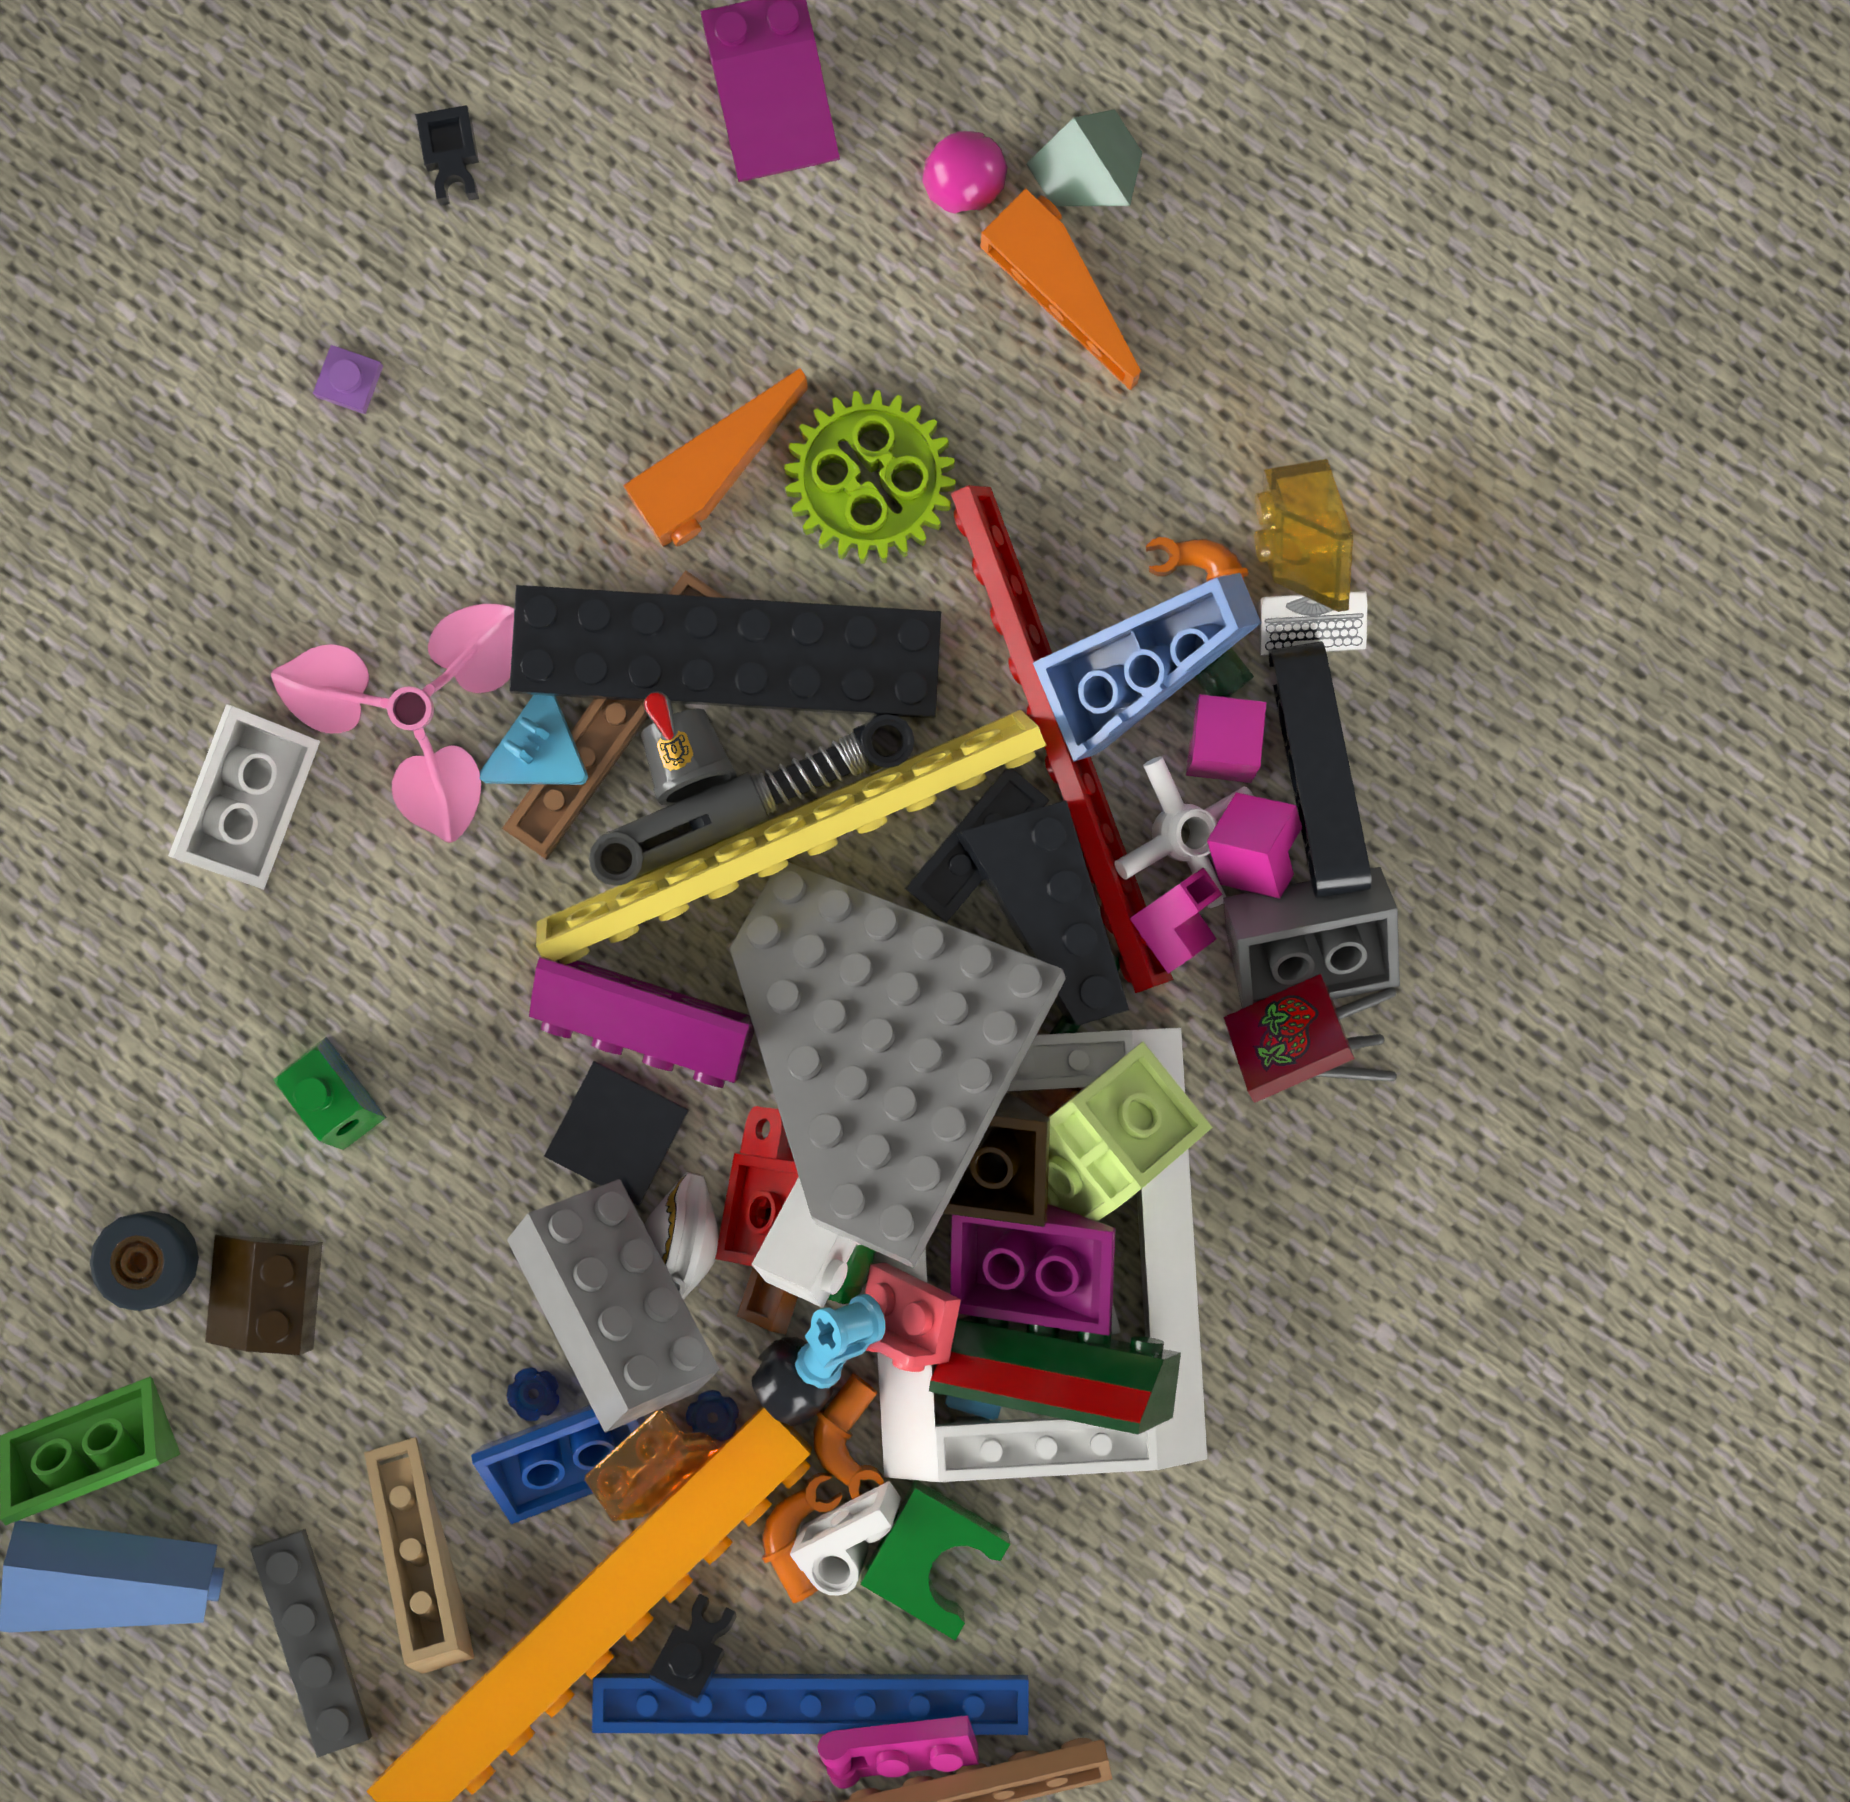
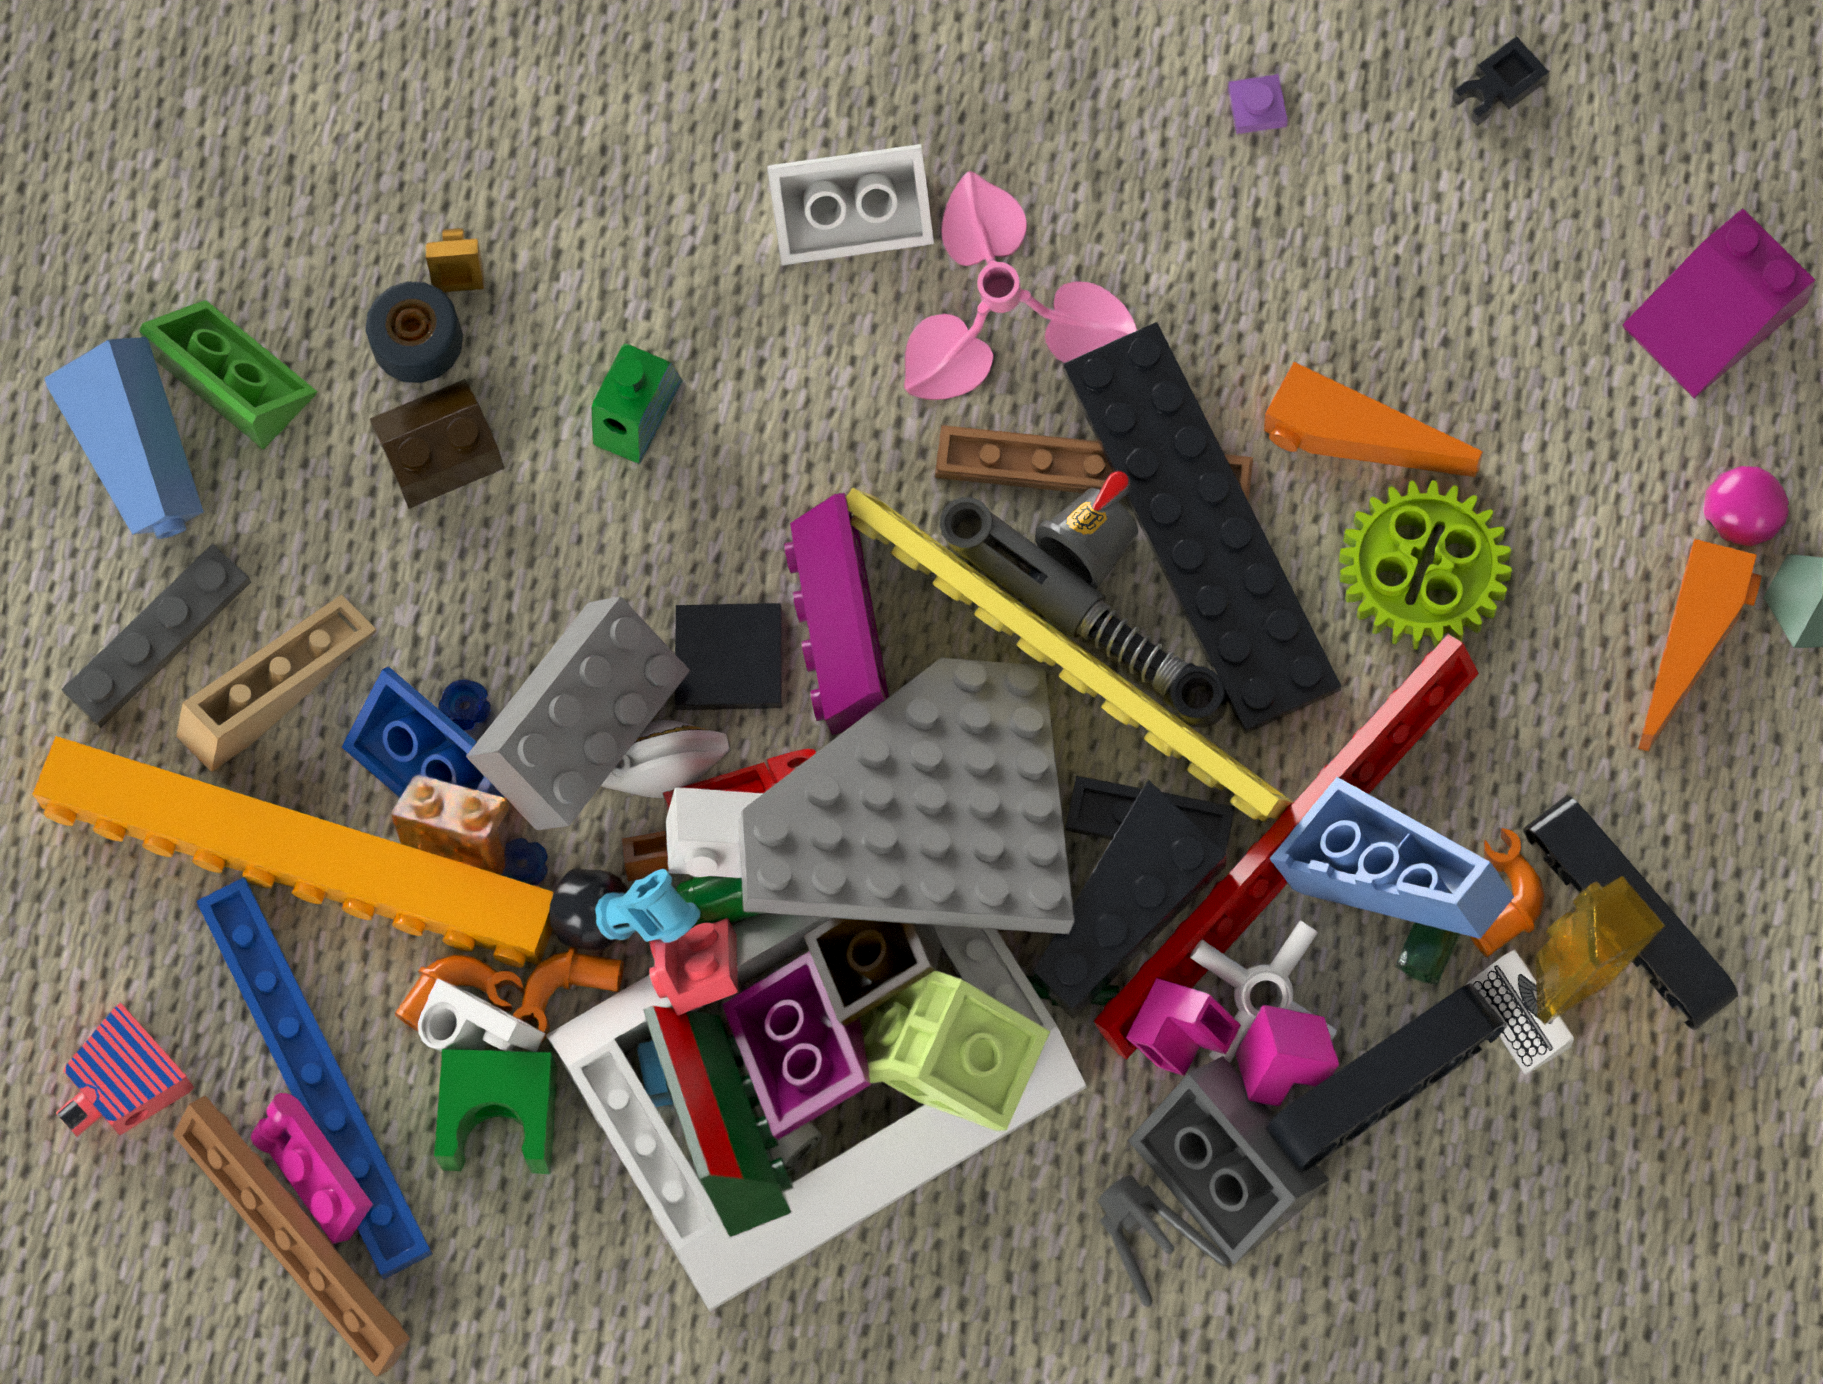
camera: 70 degrees right, 15 degrees down
medium azure piece [479,695,588,785] -> none
black plate [649,1593,737,1703] -> none
dark pink piece [1186,694,1266,783] -> none
dark red tile [1223,974,1355,1103] -> none
none -> pearl gold tile [426,228,484,292]
none -> black beam [1523,795,1738,1030]

